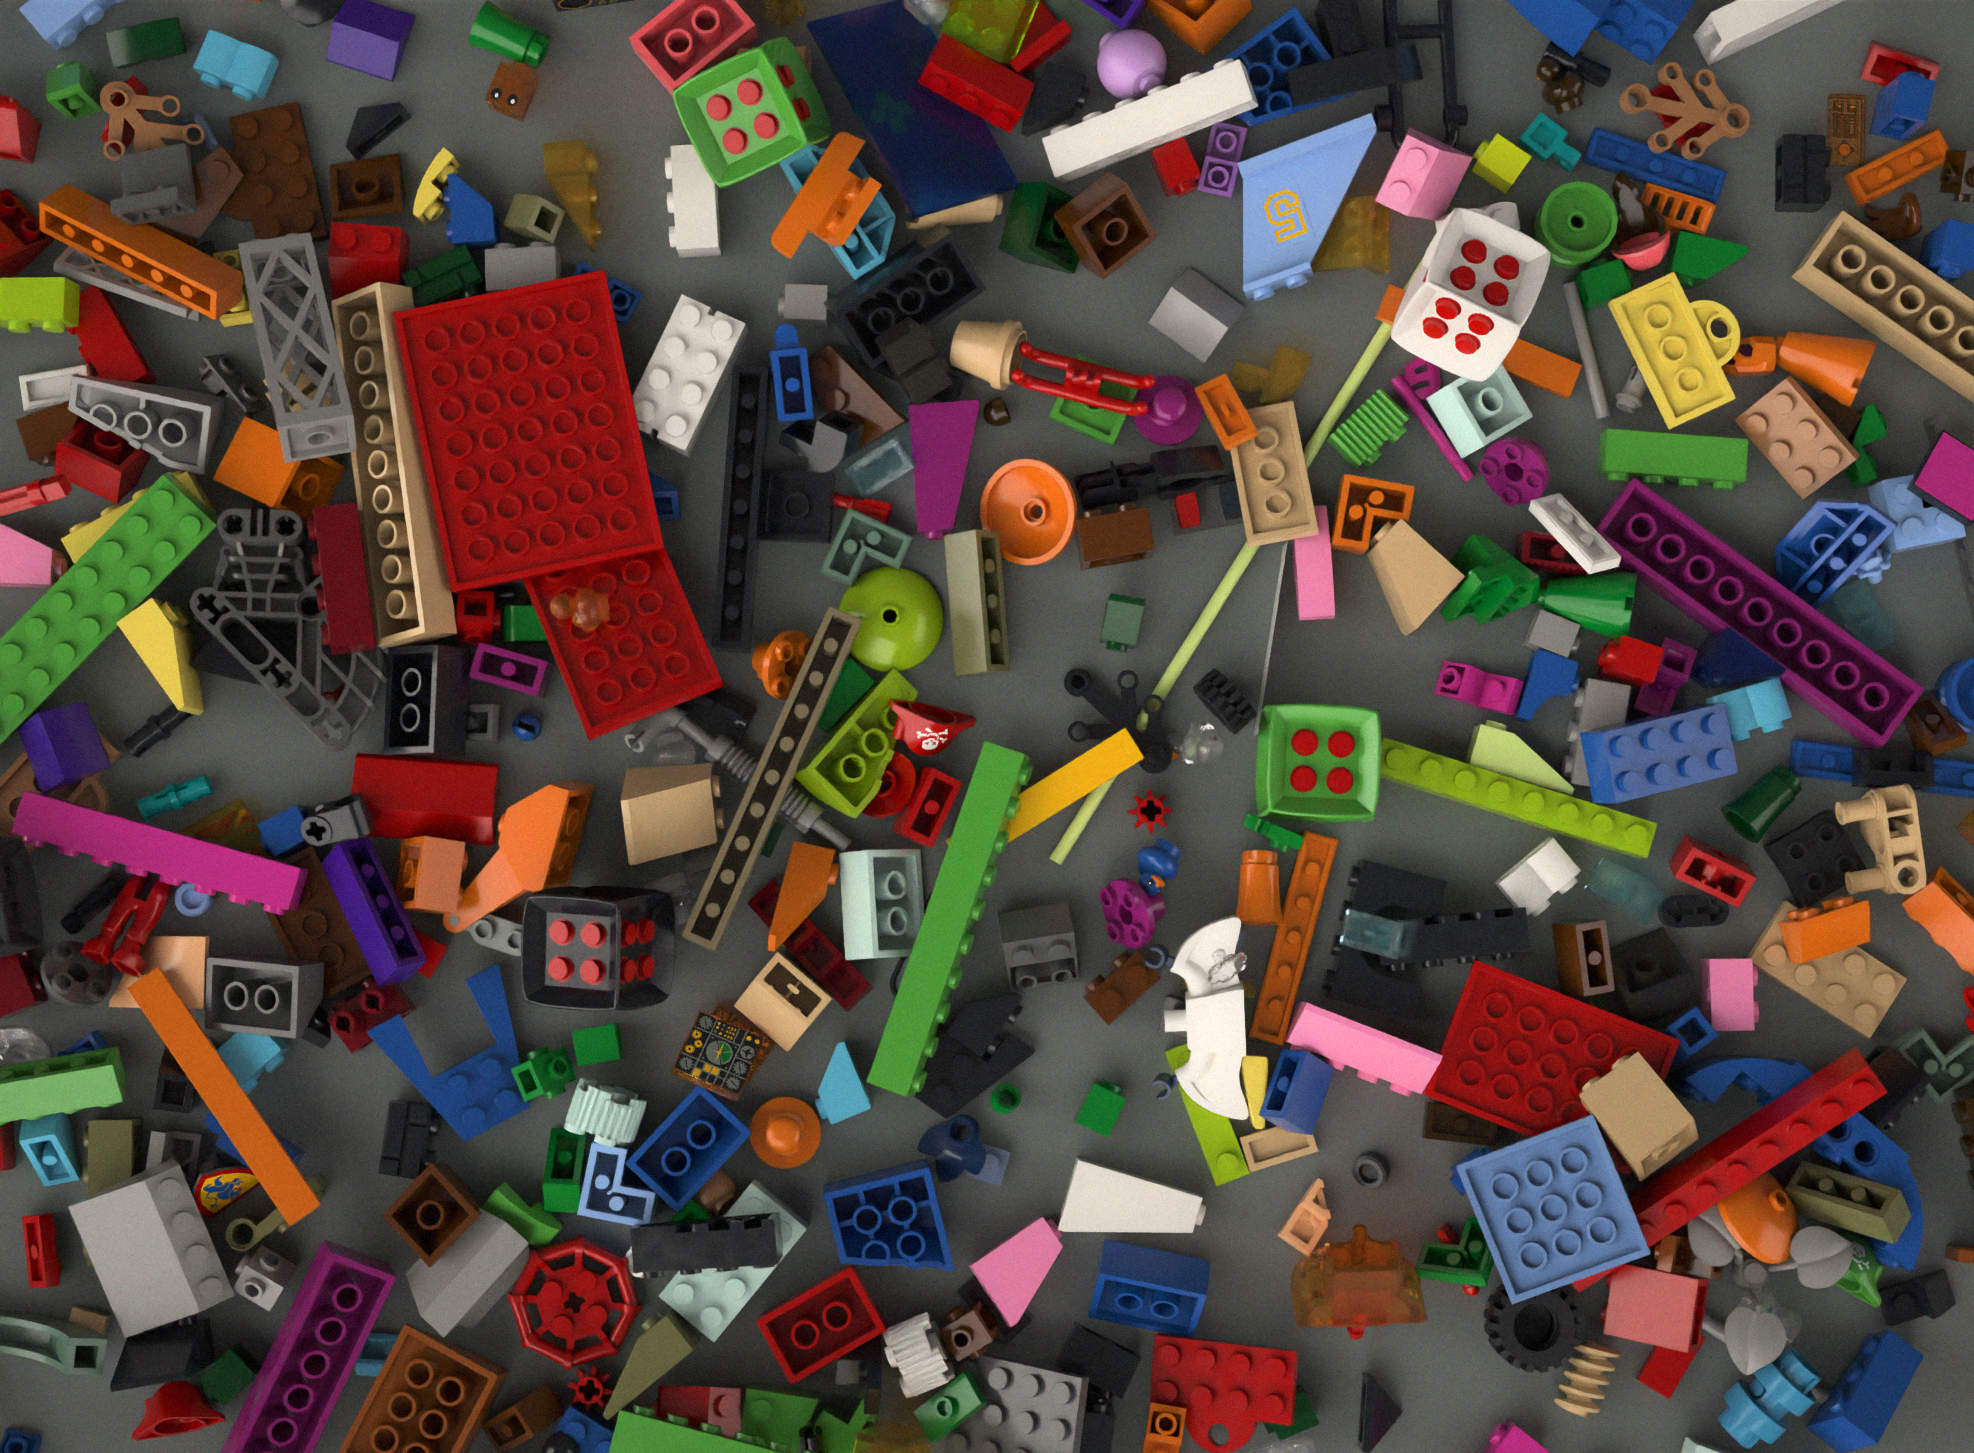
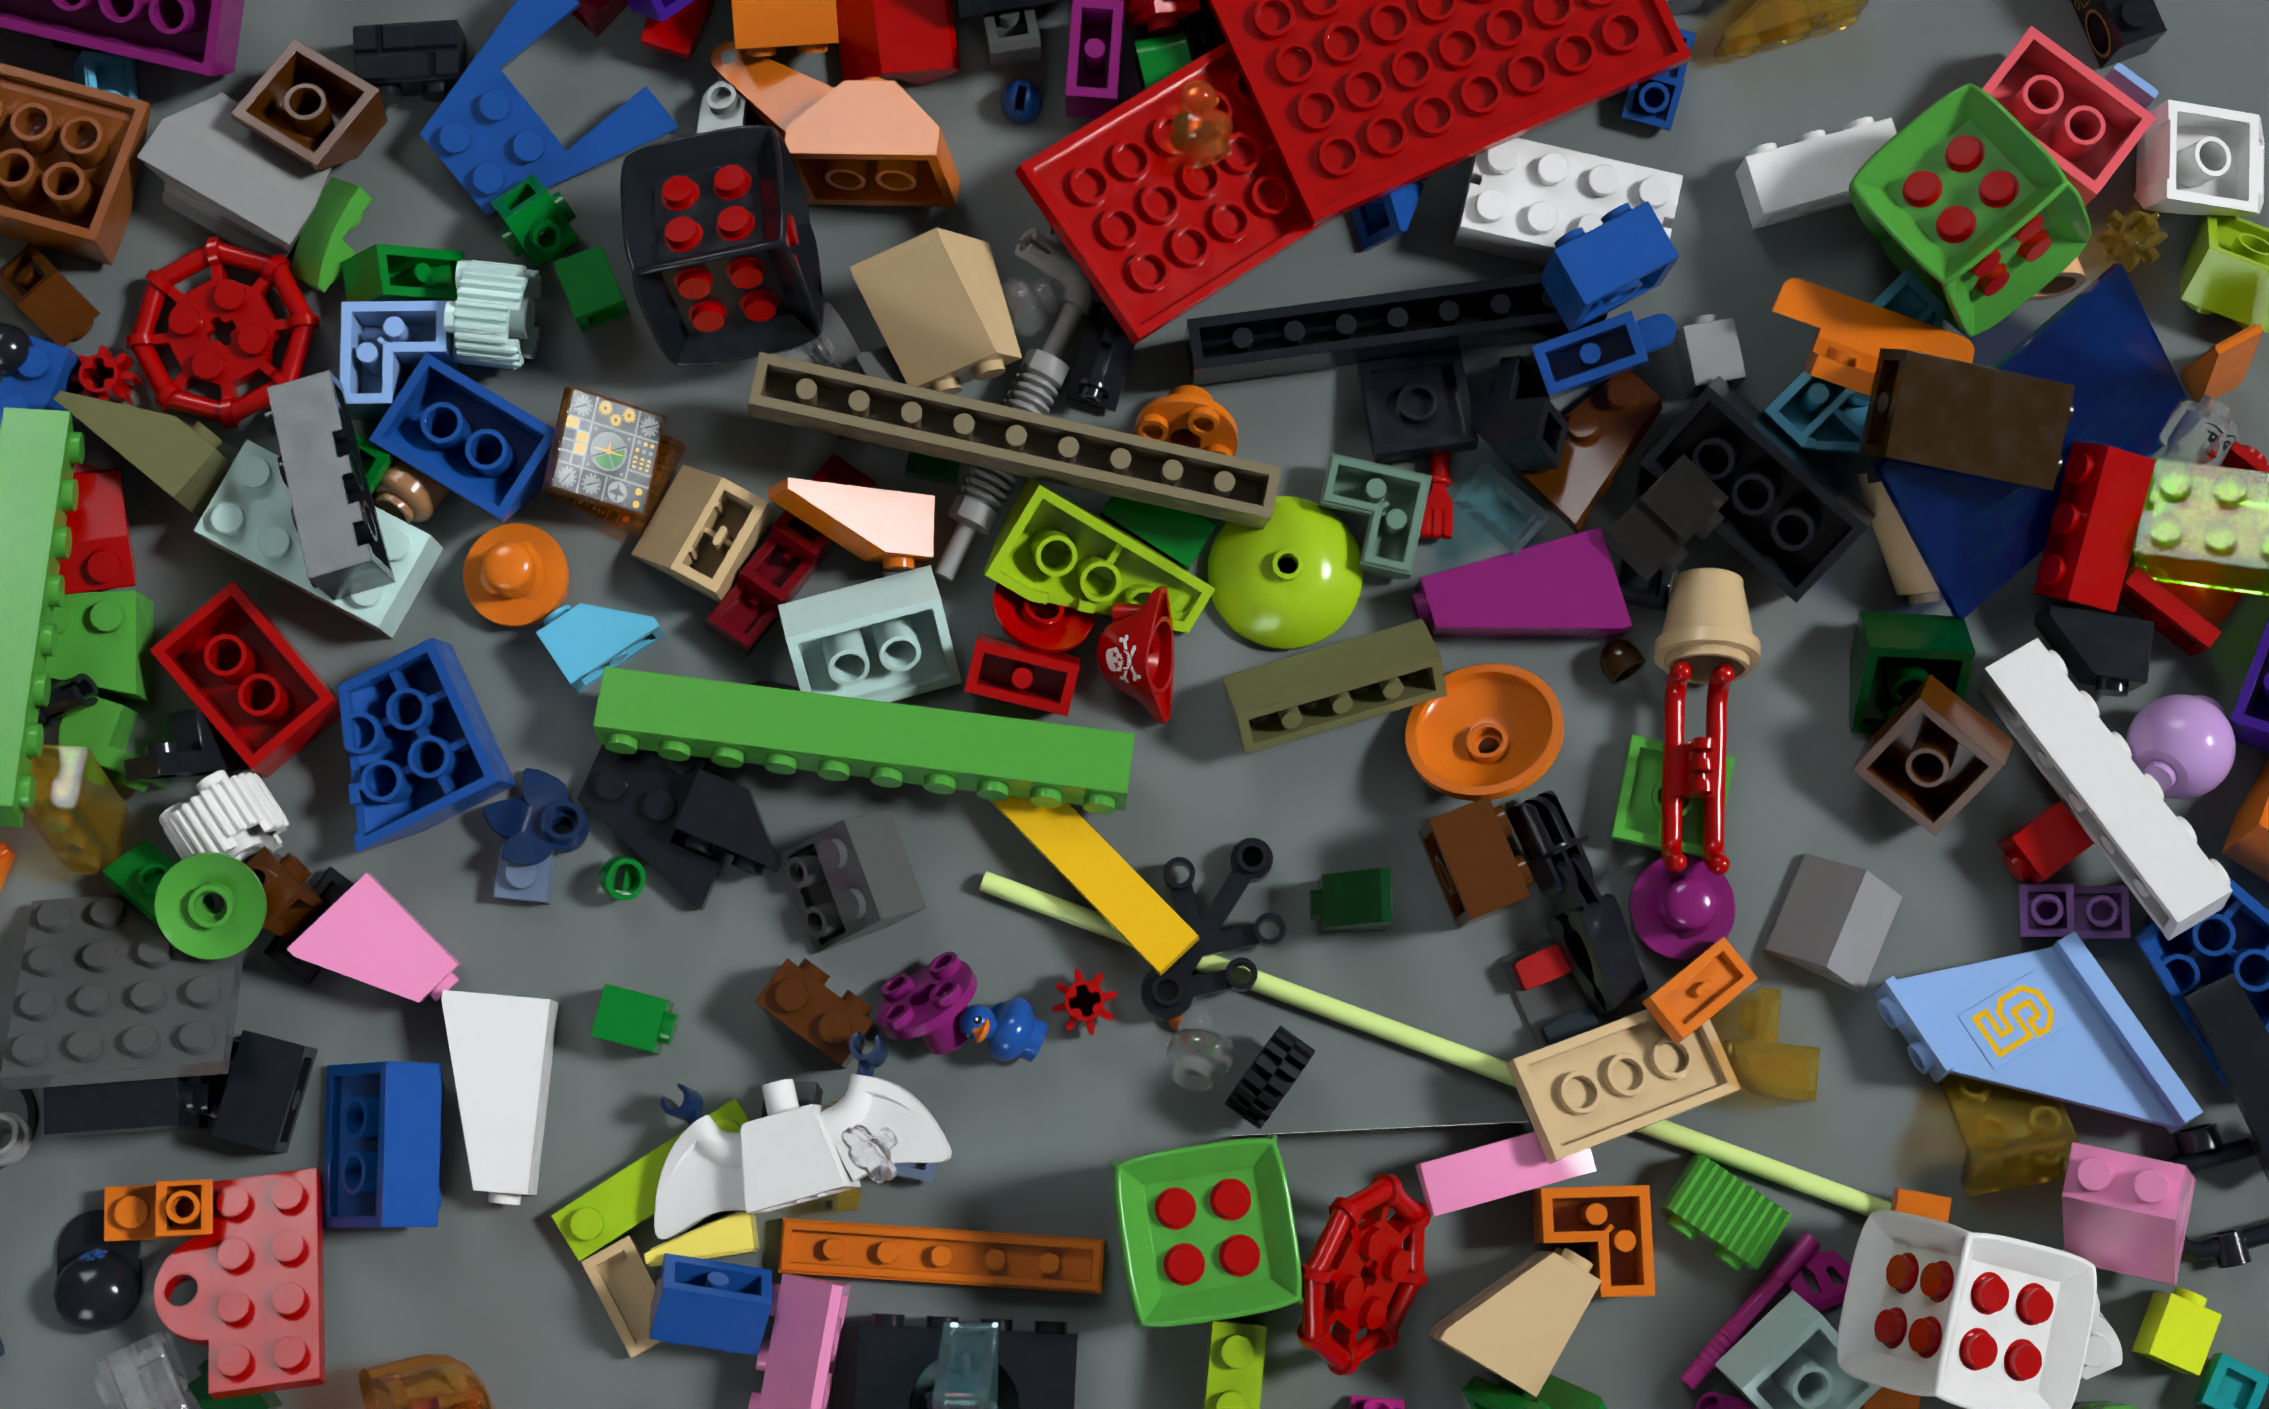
camera: 75 degrees right, 5 degrees down
orange plant [1235,850,1284,925] -> none
green plate [1241,812,1305,853] -> none
light nougat slope [1277,1178,1331,1256] -> none
none -> bright green dish [154,852,267,960]
none -> red plate [1297,1174,1430,1376]
none -> blue brick [1539,201,1679,333]
none -> dark brown panel [1859,348,2075,491]

